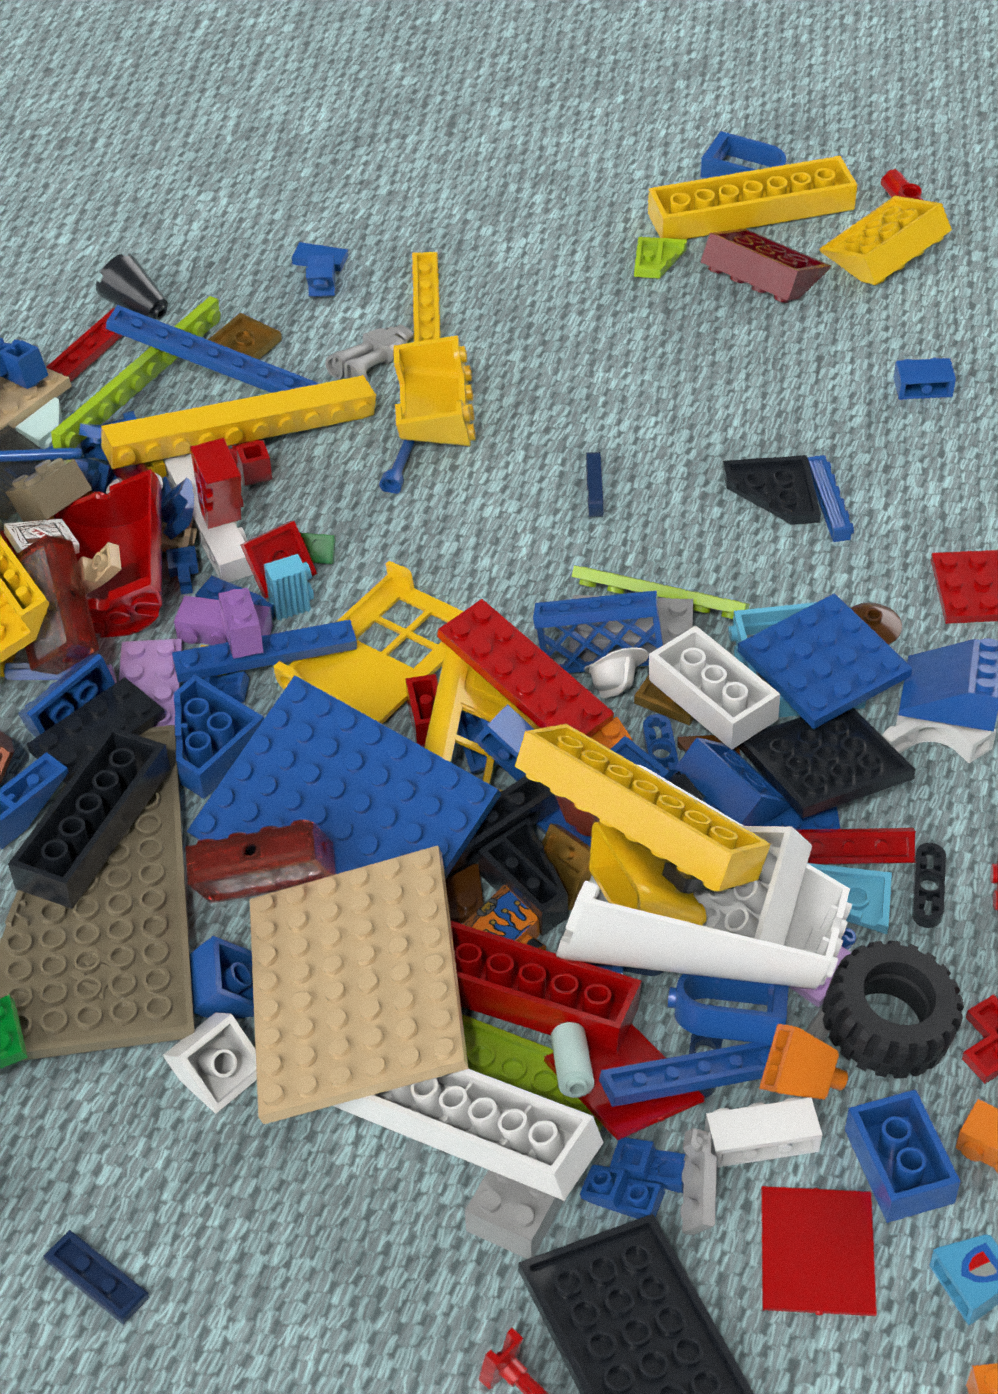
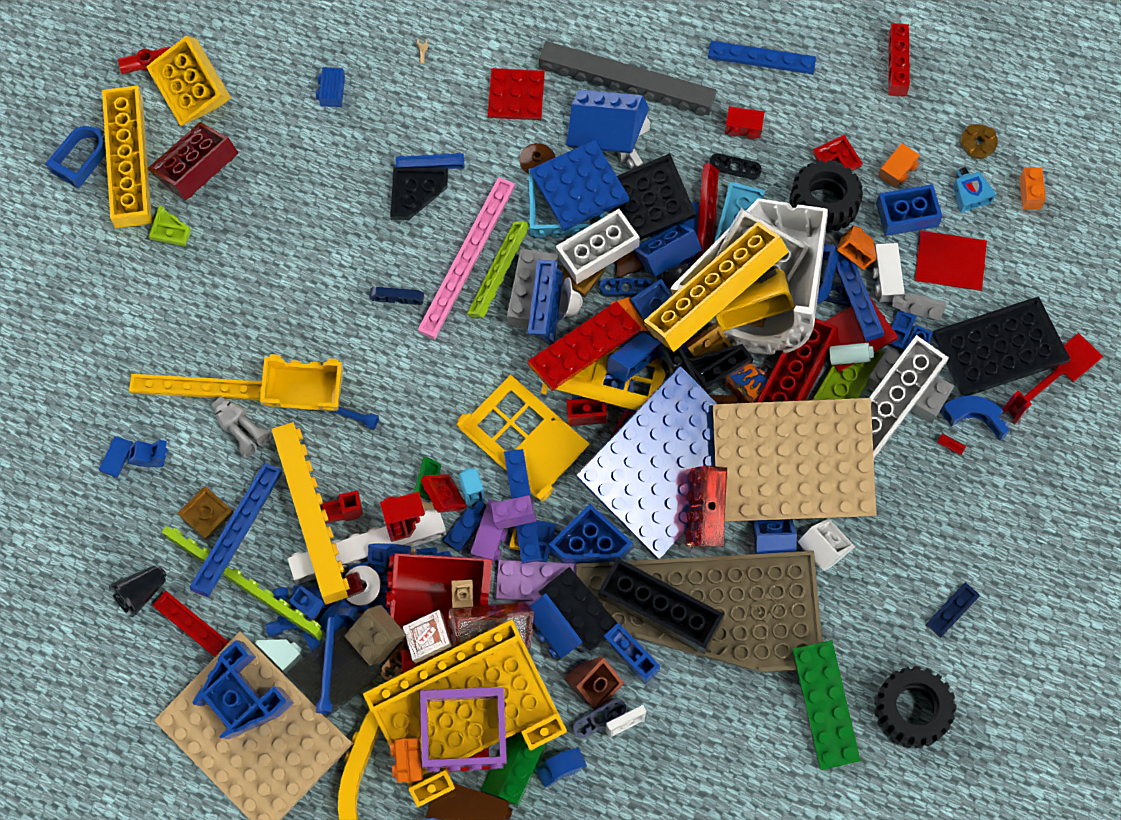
camera: 85 degrees left, 20 degrees up
none -> bright pink plate [418,177,515,340]
none -> red piece [937,433,966,455]
none -> blue arch [940,396,1010,441]

